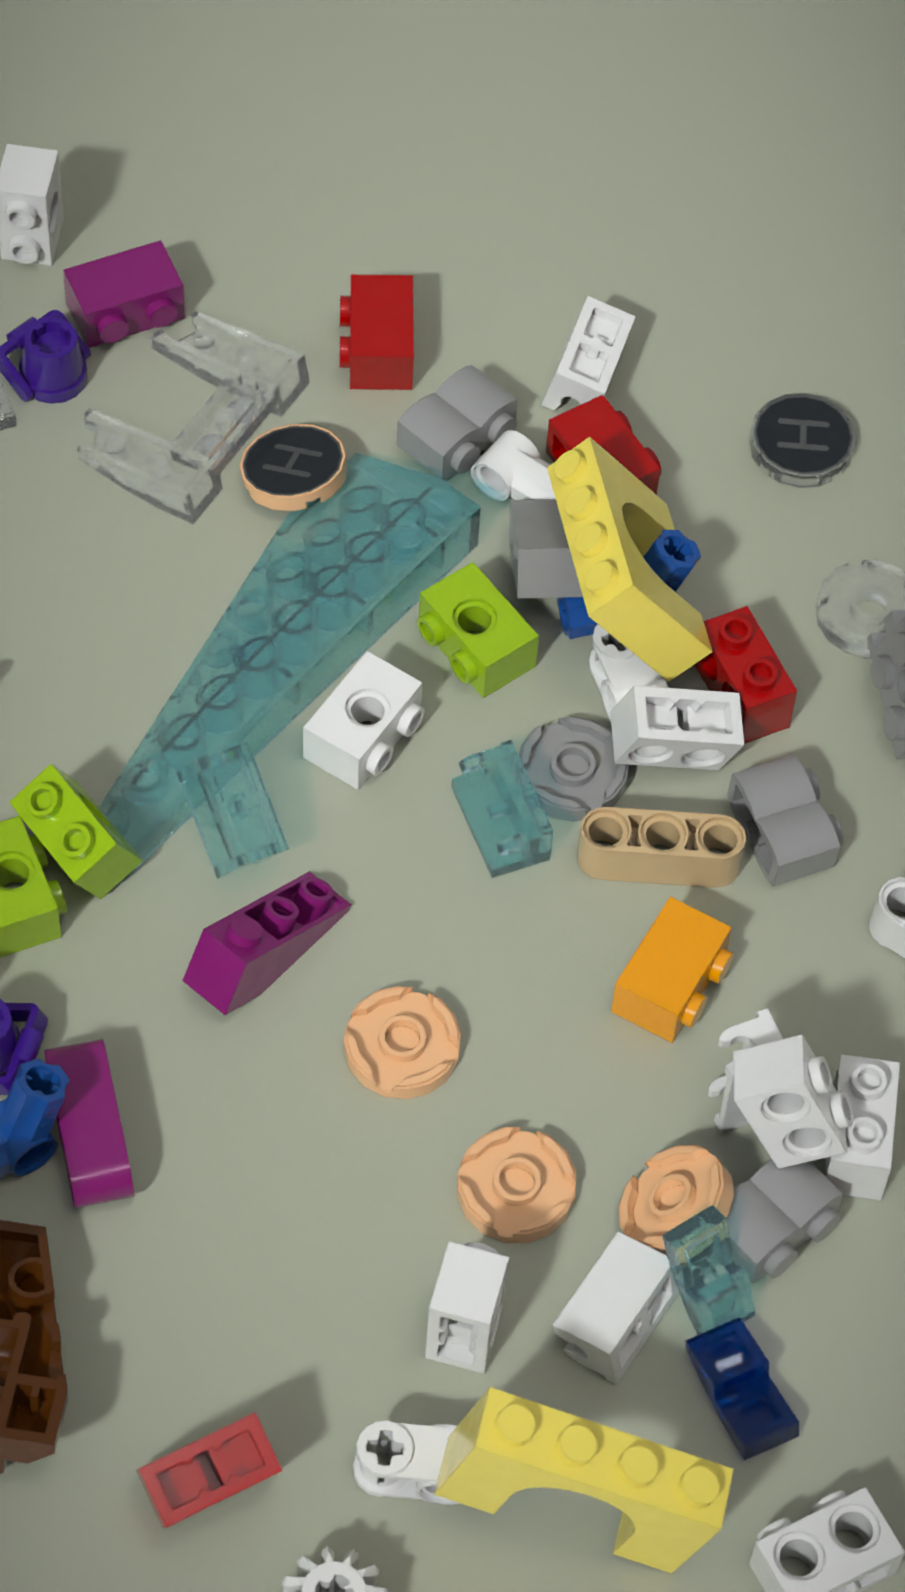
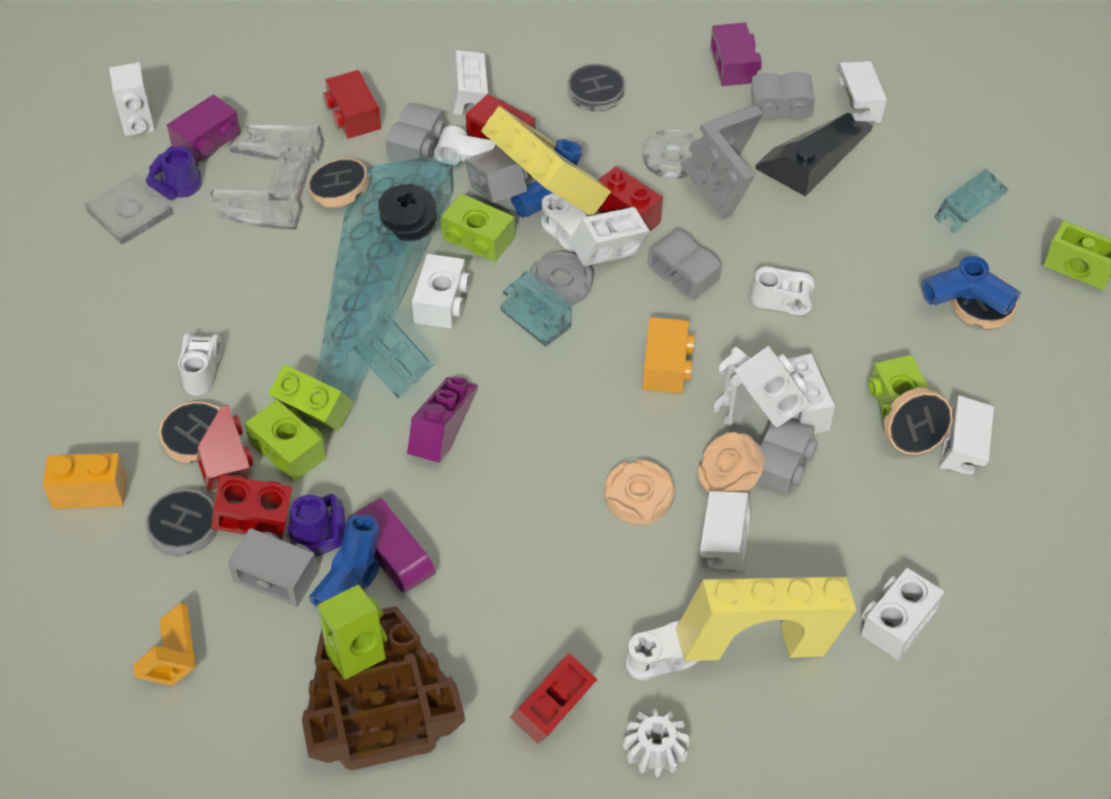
camera: 20 degrees left, 5 degrees down
light nougat tile [343,986,461,1099] -> none
white brick [425,1241,509,1374] -> none
tan beam [577,807,746,888] -> none
clear light blue slope [662,1205,755,1345] -> none
clear blue slope [685,1317,799,1461] -> none
none -> black piece [378,184,437,242]

